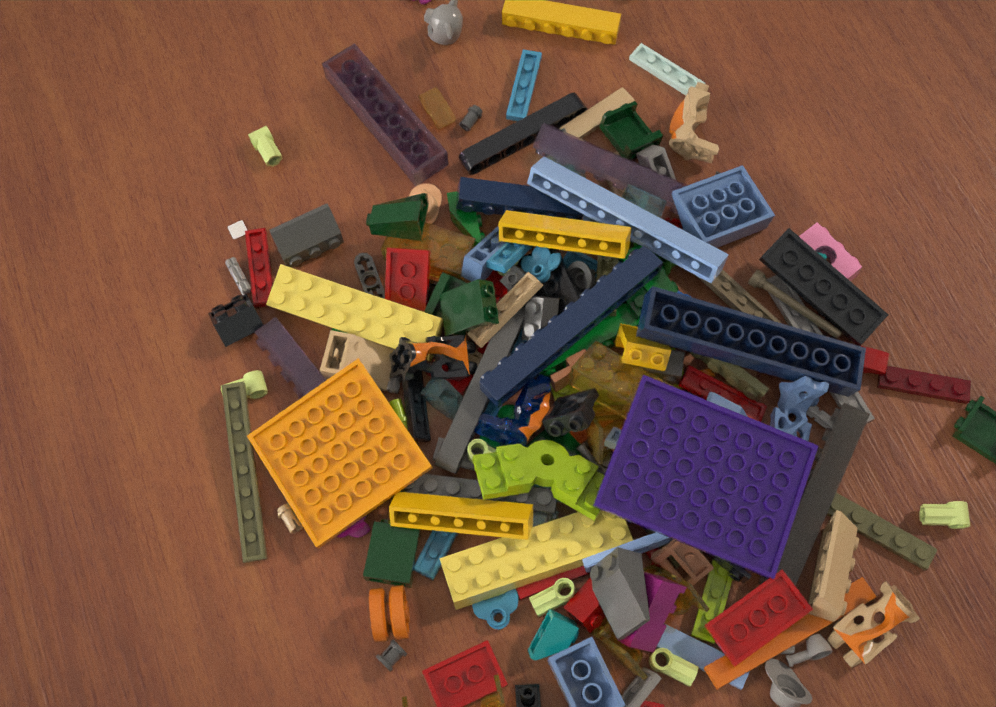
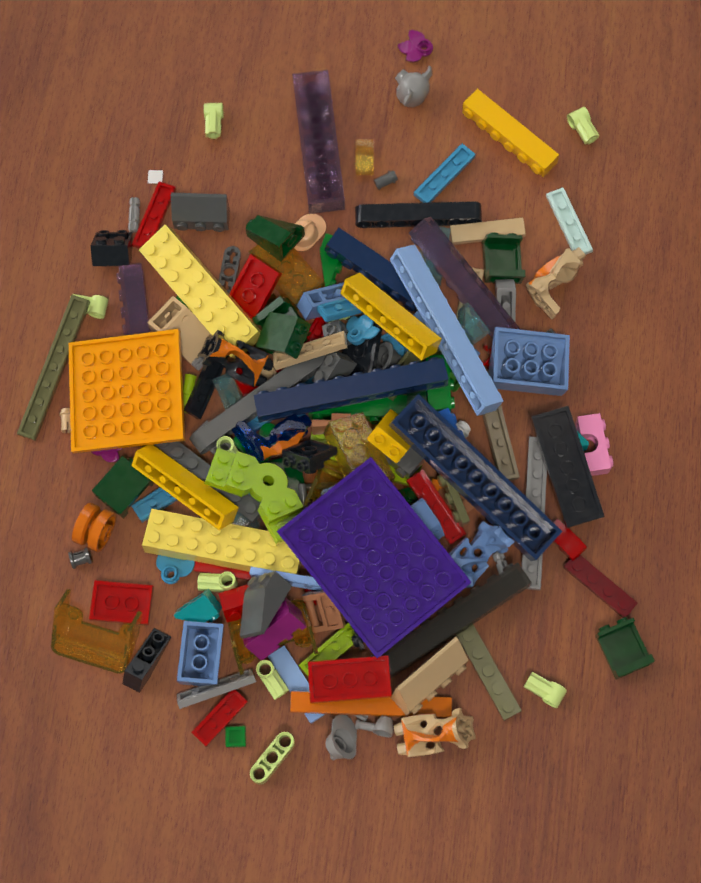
camera: 30 degrees right, 5 degrees up
dark tan piece [748,269,841,338] -> none

